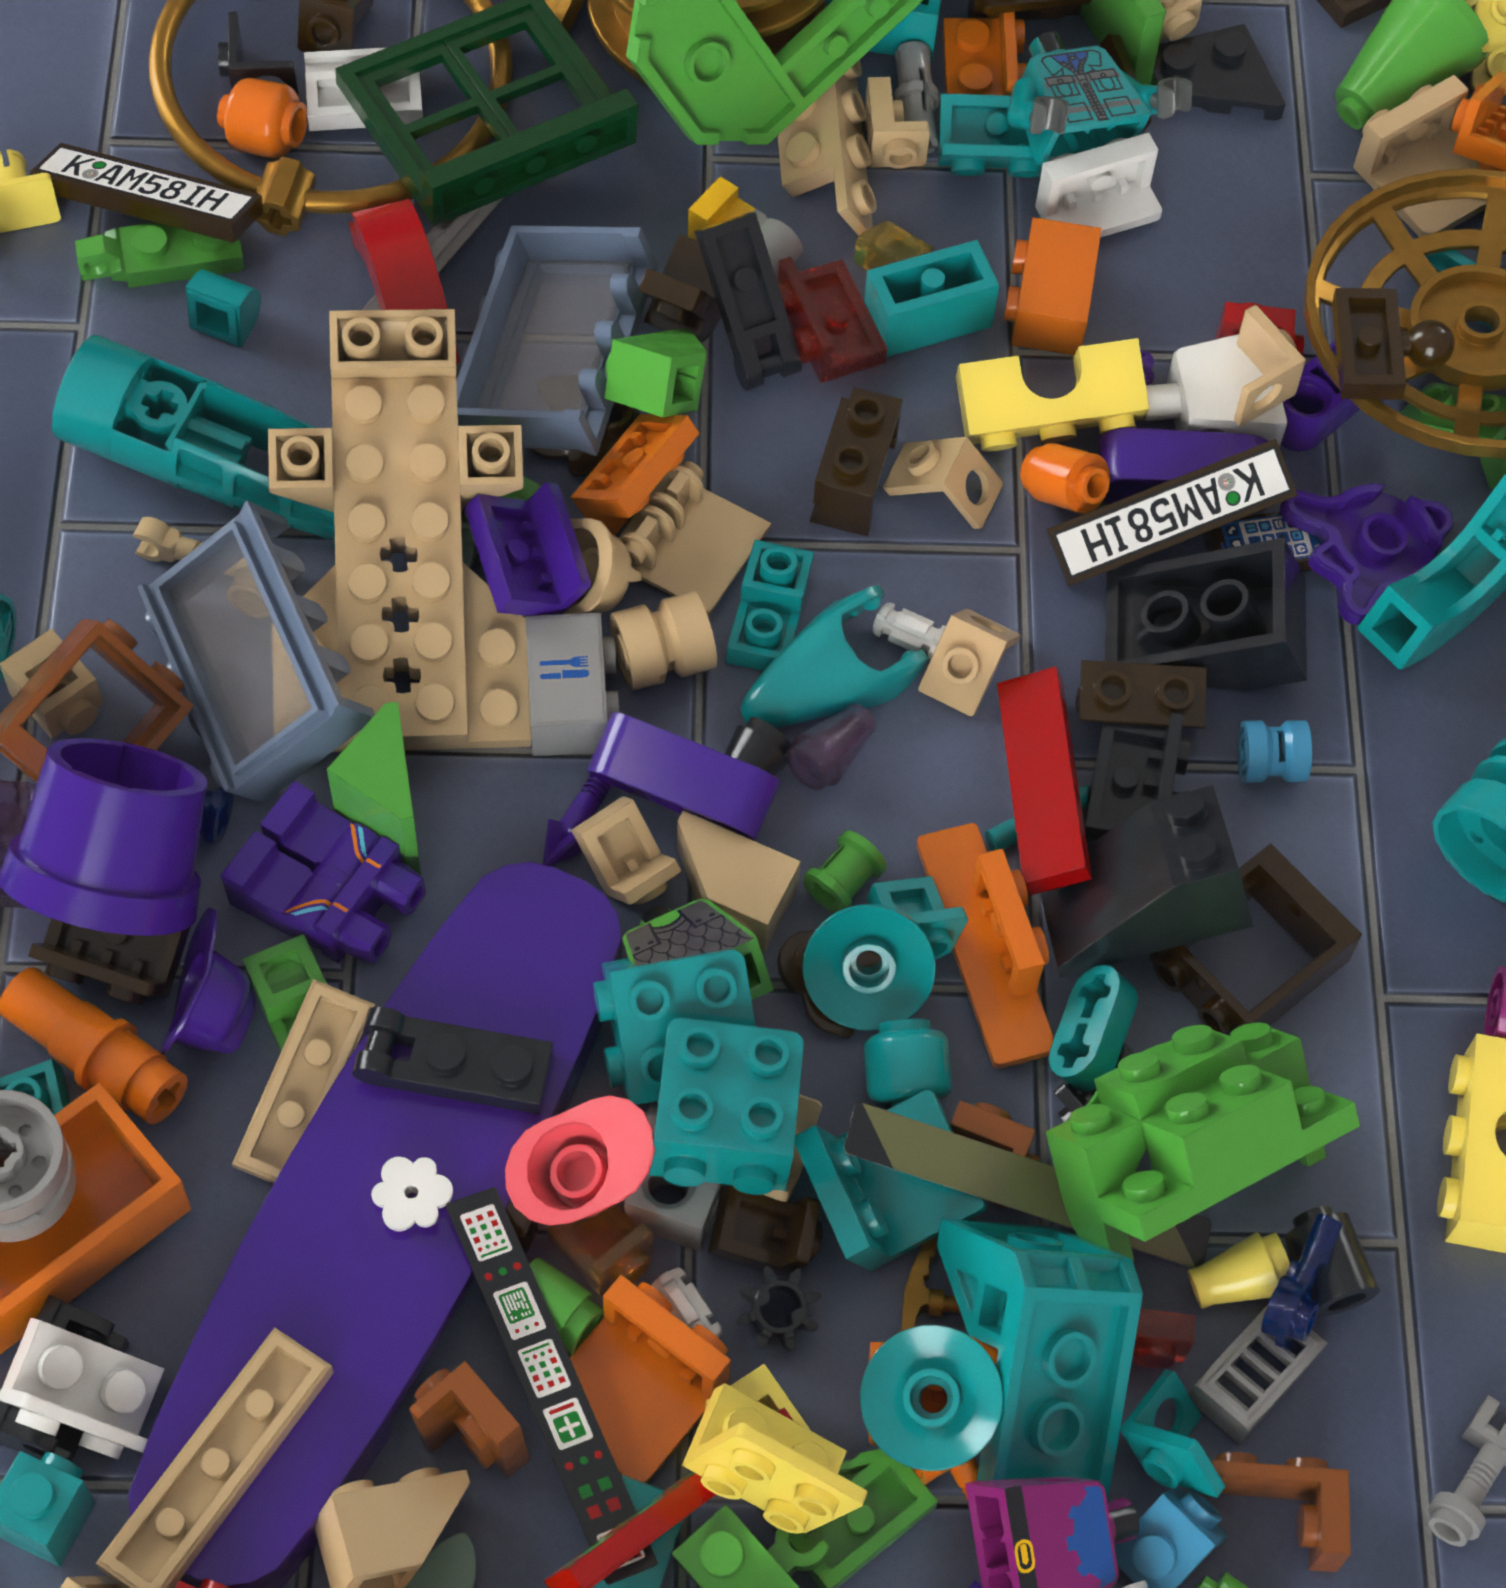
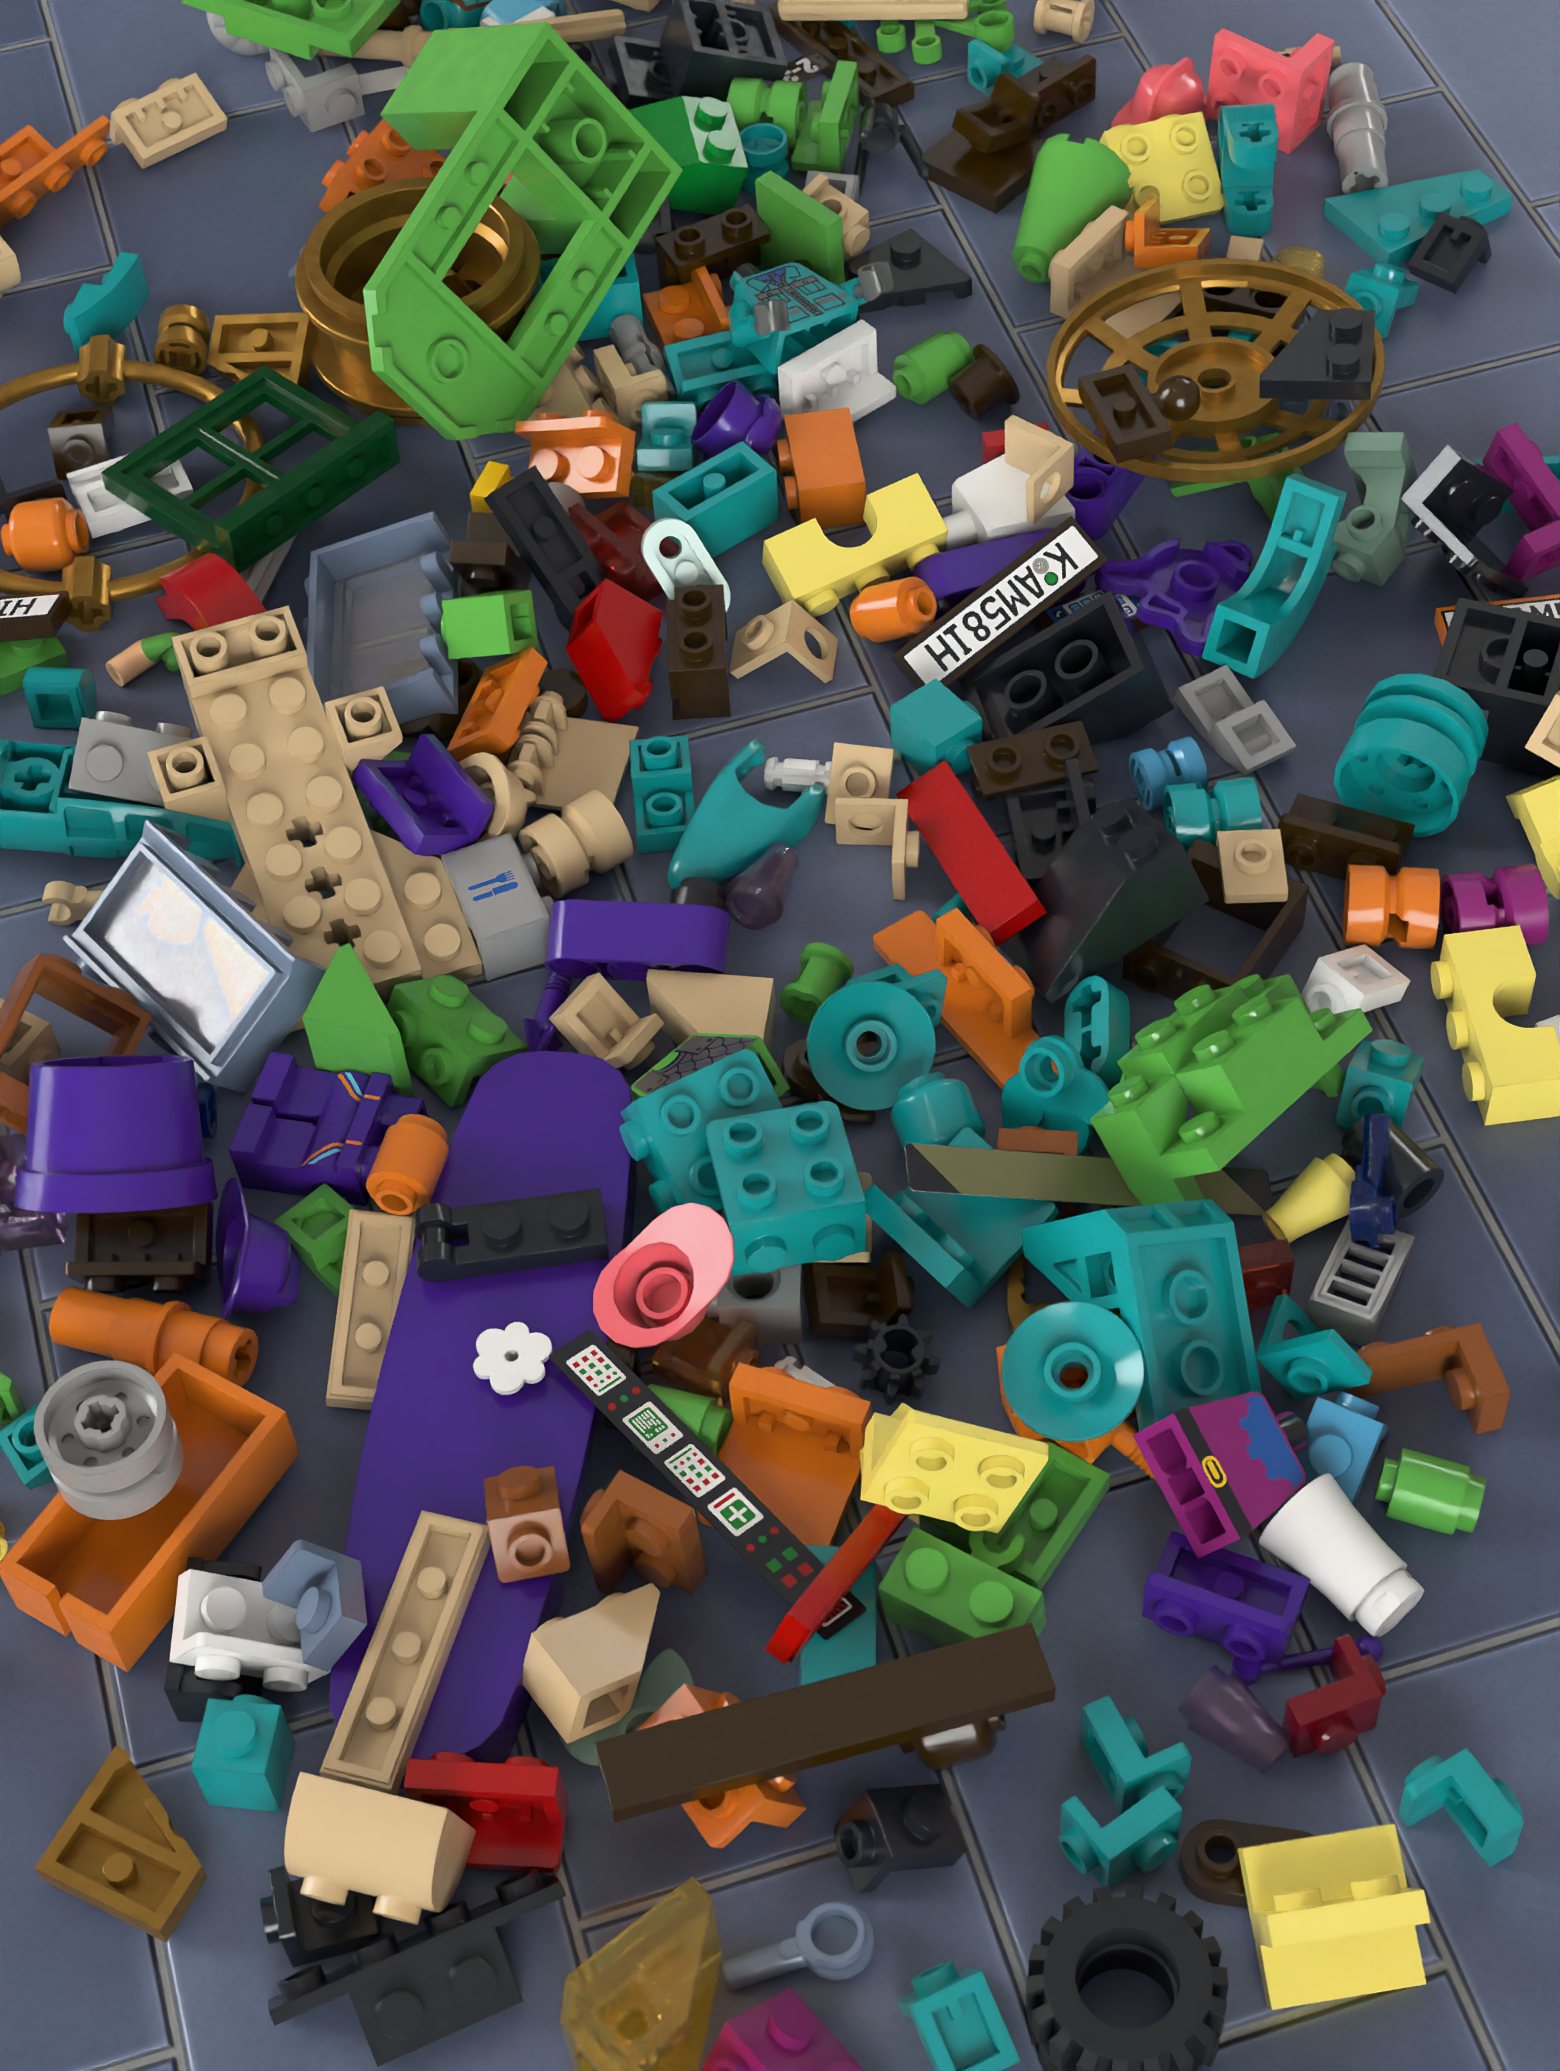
camera: 10 degrees left, 10 degrees down
none -> light grey bracket [68,711,193,809]
none -> arm [105,631,182,686]
none -> sand blue bracket [262,1540,367,1672]
none -> orange brick [366,1114,449,1216]
none -> bright green bracket [386,974,528,1107]
none -> dark orange bracket [483,1466,570,1583]
none -> orange bracket [515,410,636,499]
none -> dark brown tile [538,669,588,719]
none -> red slope [565,578,663,723]
none -> teal bracket [637,401,698,471]
none -> light aqua plate [641,518,731,612]
none -> dark purple piece [690,380,782,462]
none -> tan bracket [834,798,920,900]
none -> teal brick [890,679,983,775]
none -> bright green brick [893,331,974,404]
none -> dark brown piece [947,343,1020,420]
none -> teal plate [1001,1035,1110,1156]
none -> teal wheel [1163,777,1262,852]
none -> light grey slope [1173,665,1296,776]
none -> tan bracket [1216,829,1289,904]
none -> dark brown bracket [1277,793,1416,880]
none -> white bracket [1301,944,1411,1014]
none -> teal bracket [1335,1039,1426,1130]
none -> orange wheel [1342,864,1440,950]

